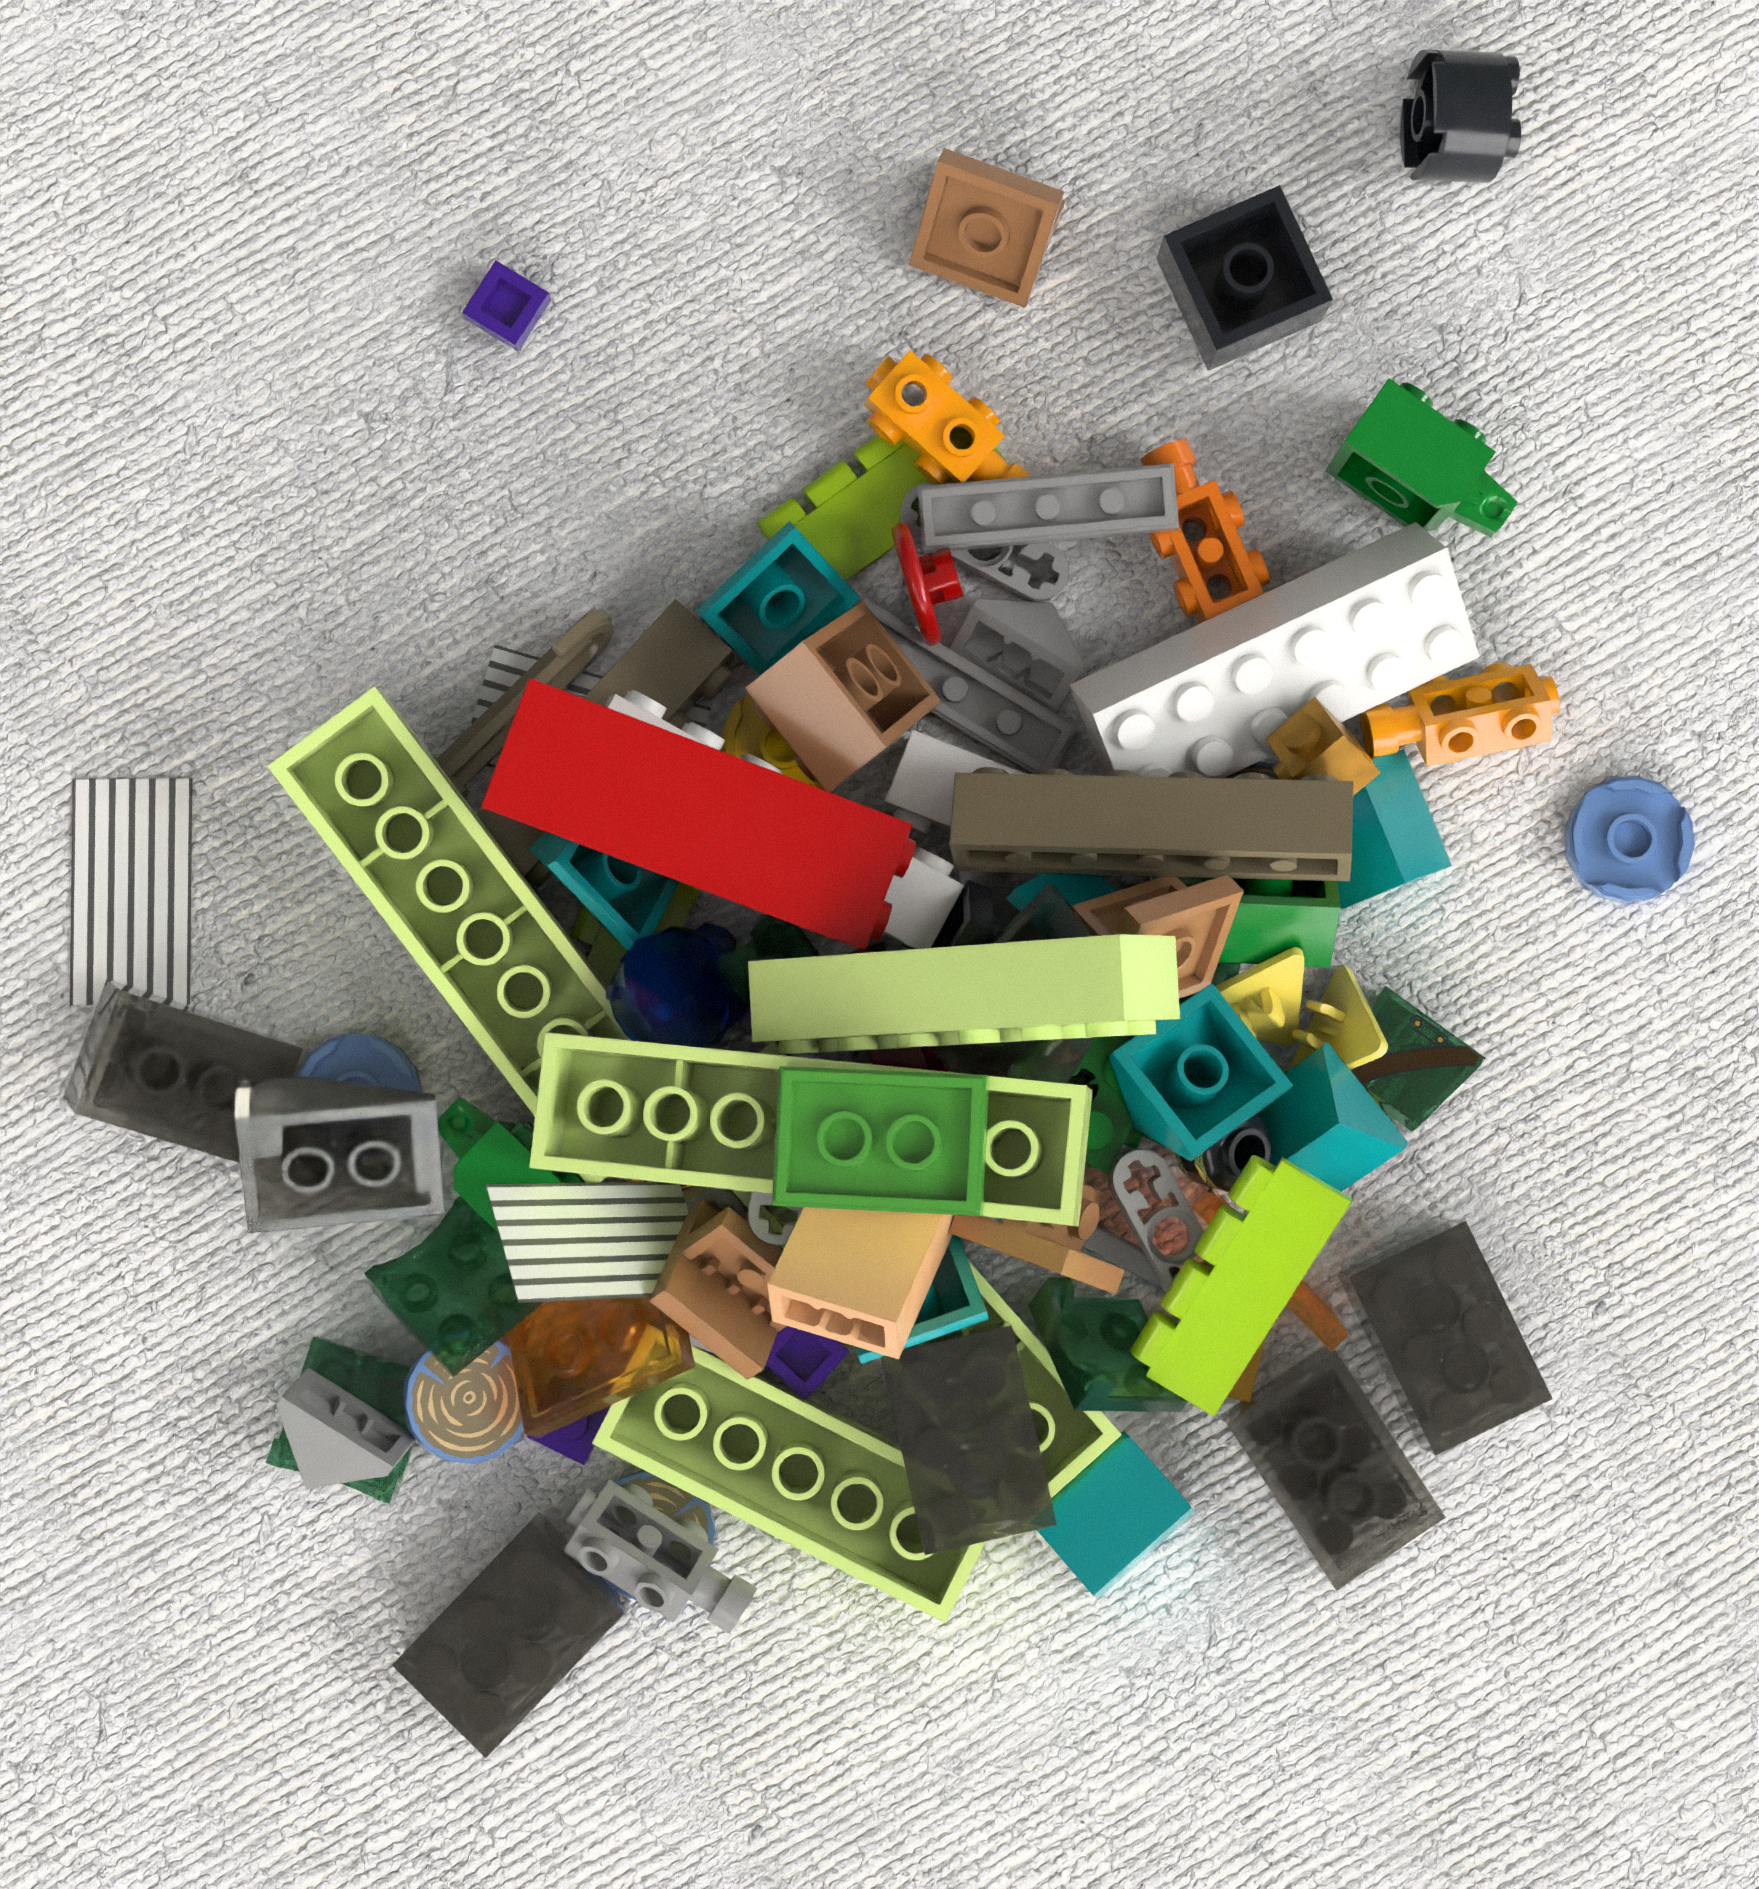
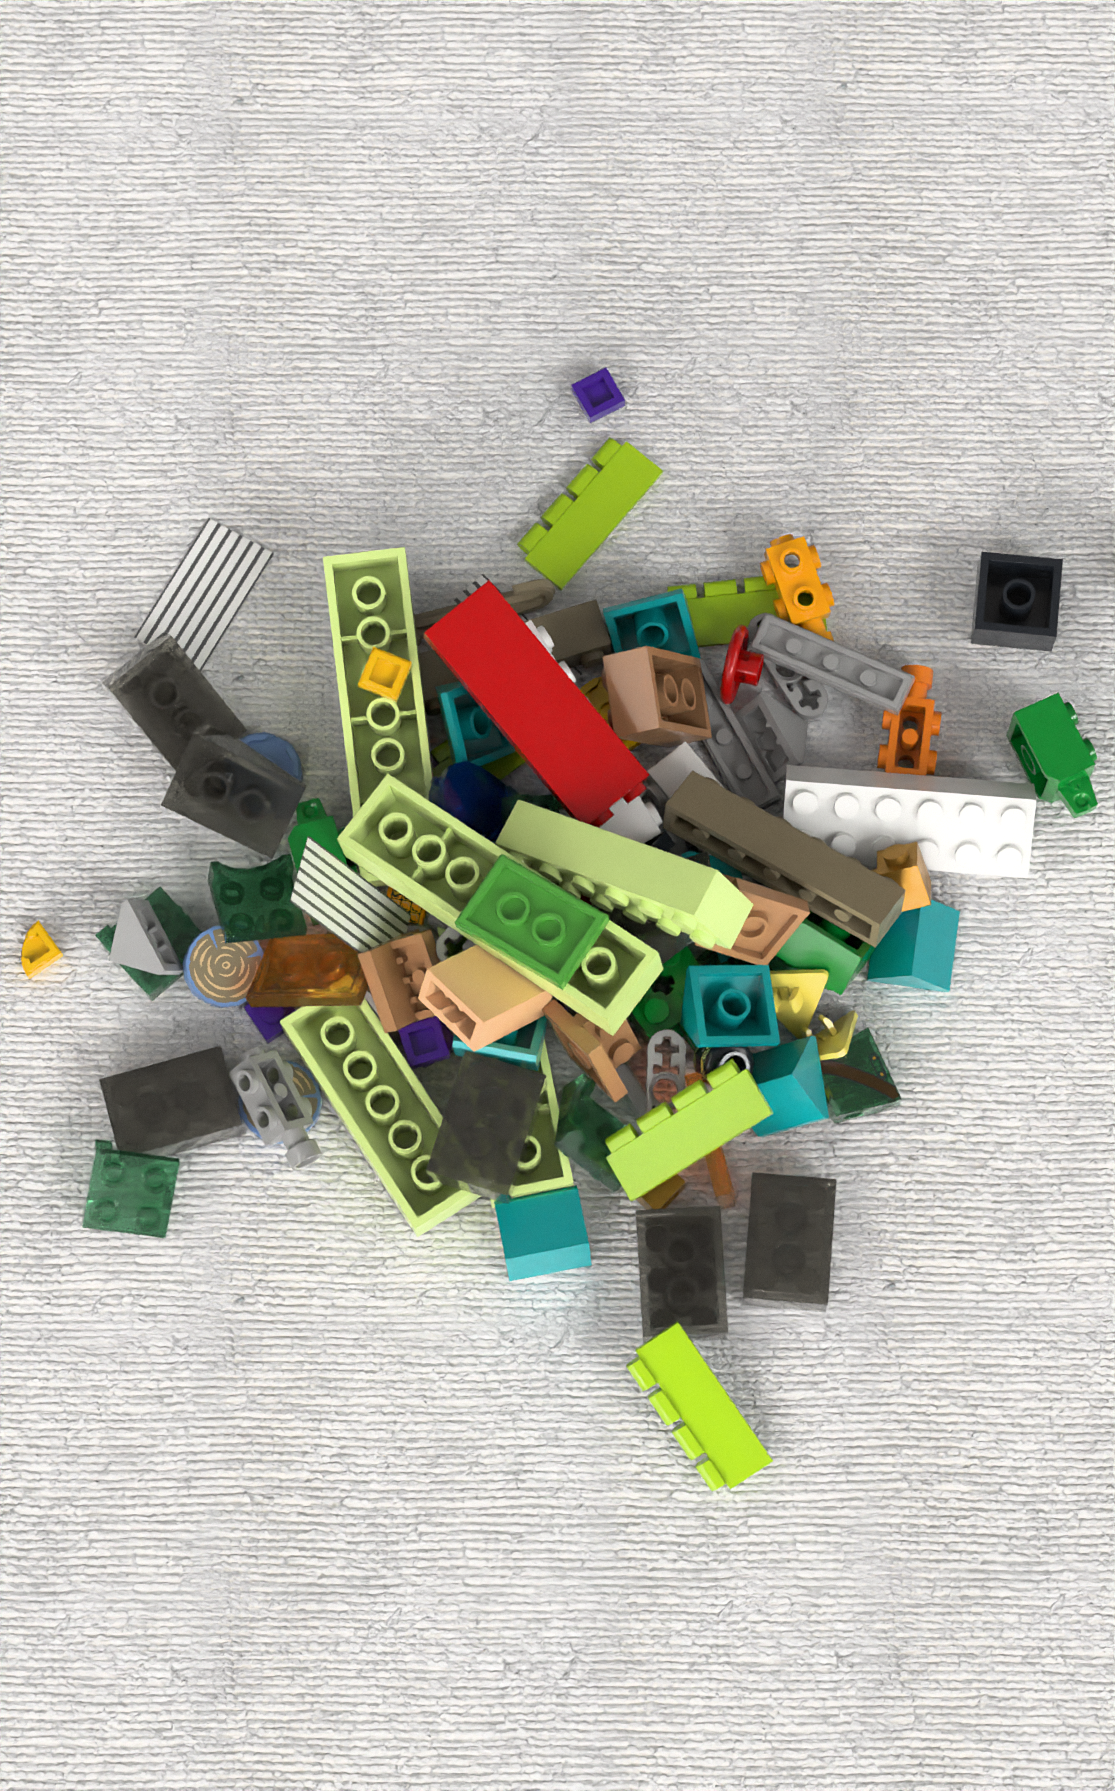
camera: 35 degrees right, 10 degrees down
medium nougat bracket [909,148,1065,308] -> none
light orange brick [1360,662,1560,766] -> none
medium blue tile [1564,776,1695,903] -> none
none -> yellow tile [21,920,63,979]
none -> clear green piece [82,1139,180,1238]
none -> yellow tile [358,647,412,702]
none -> lime windscreen [517,438,663,591]
none -> windscreen [626,1321,773,1491]

